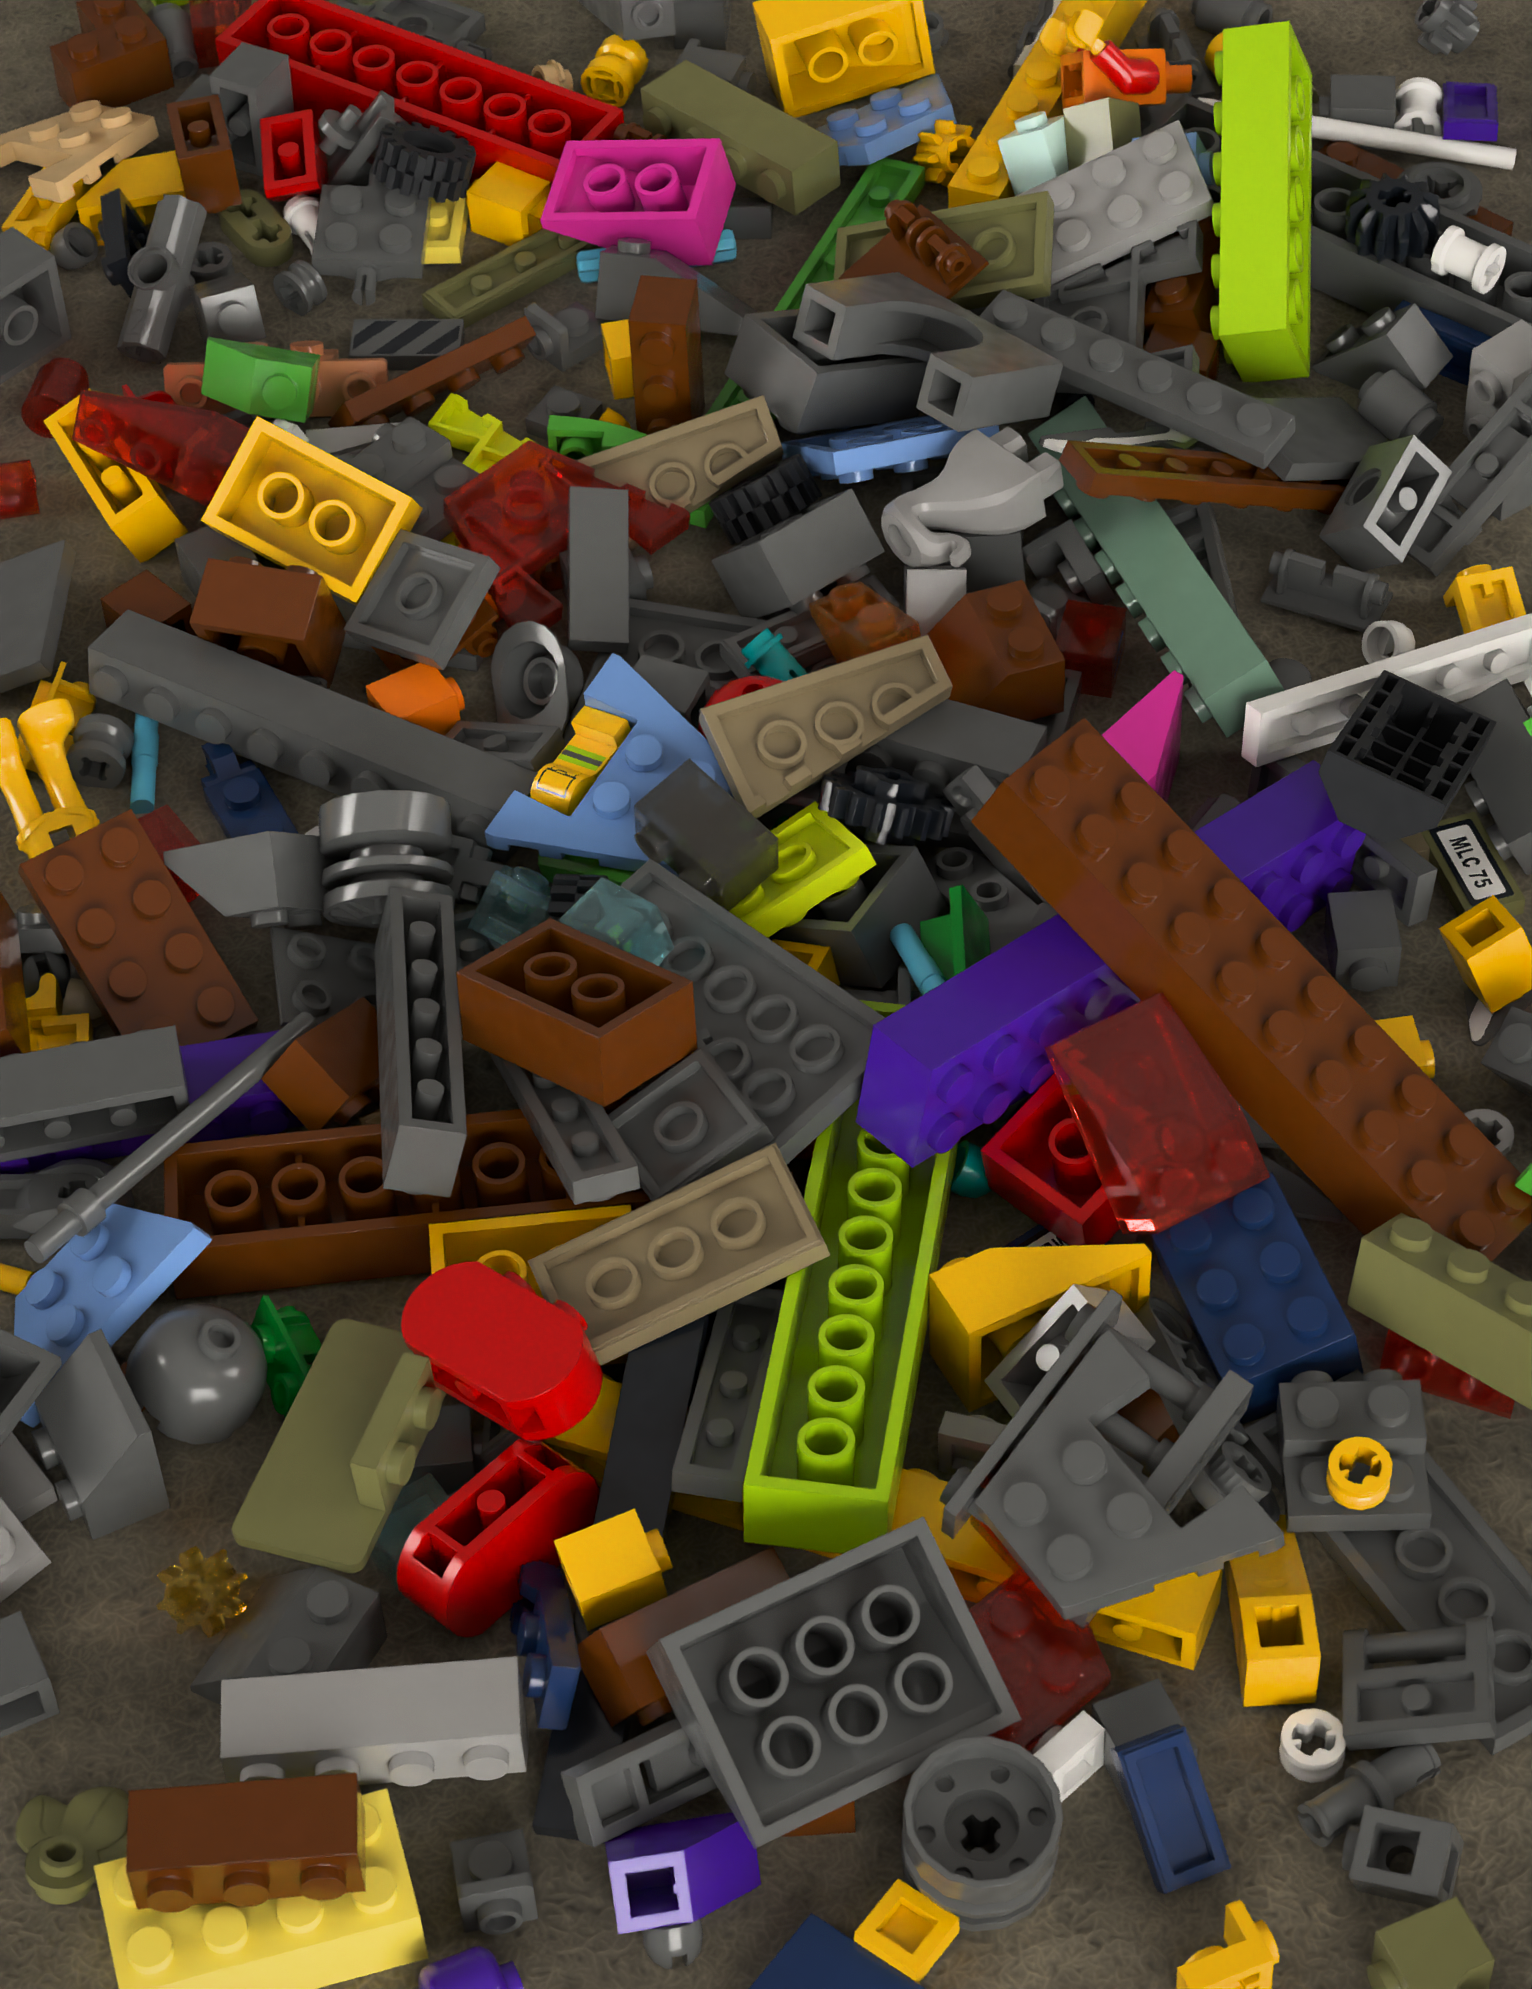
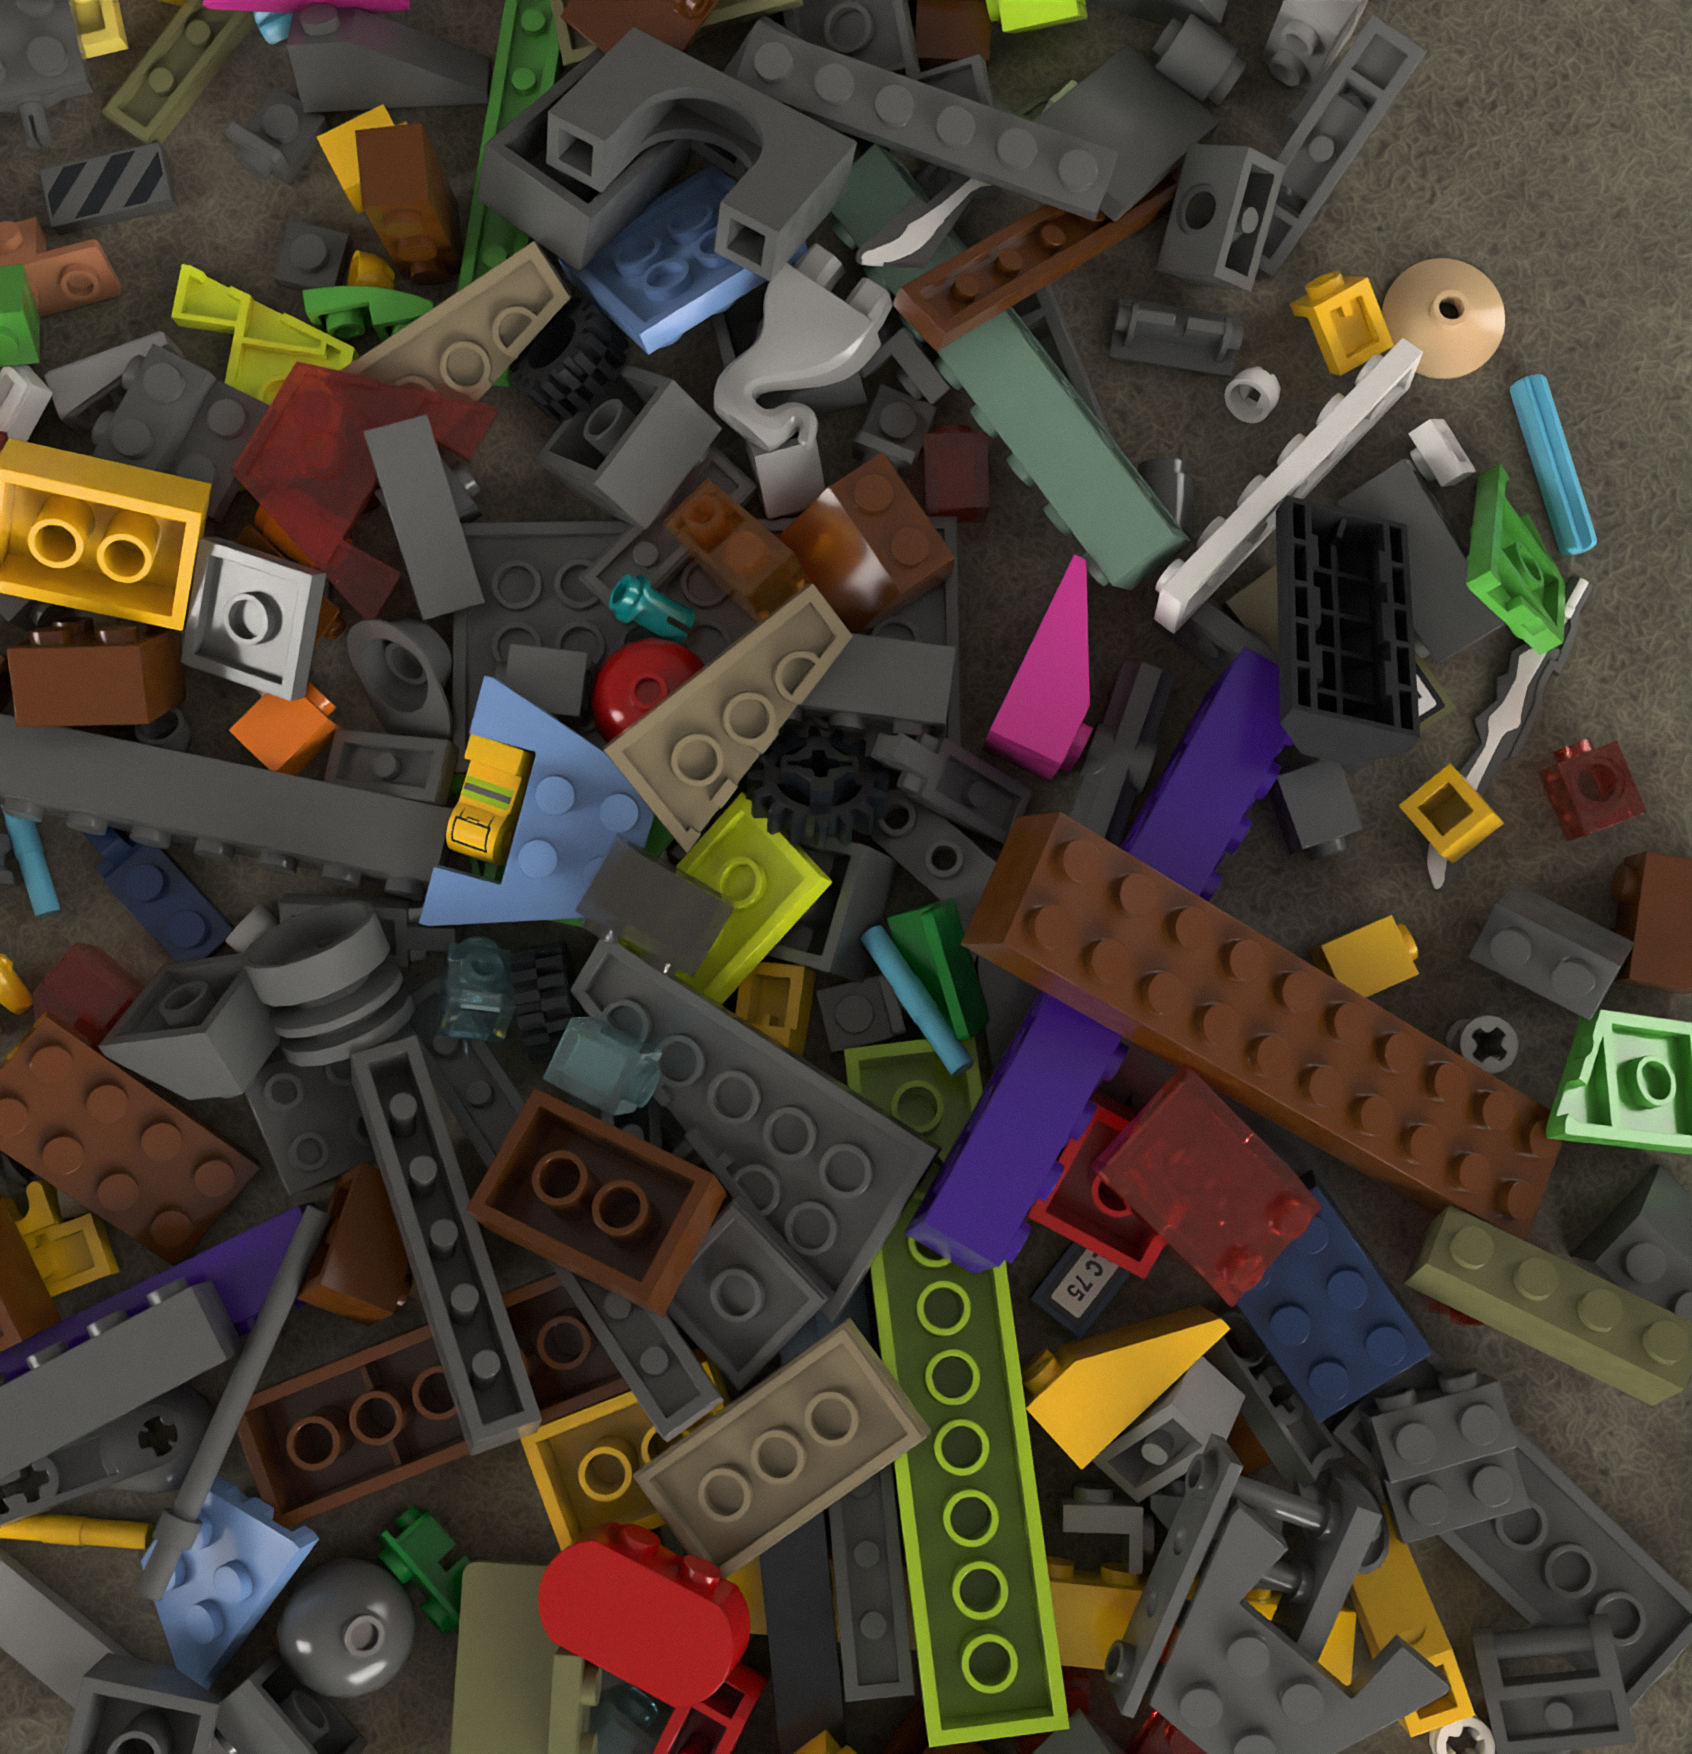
camera: 15 degrees left, 35 degrees up
reddish brown plate [328,316,537,428] -> none
yellow bush [1326,1436,1393,1510] -> none

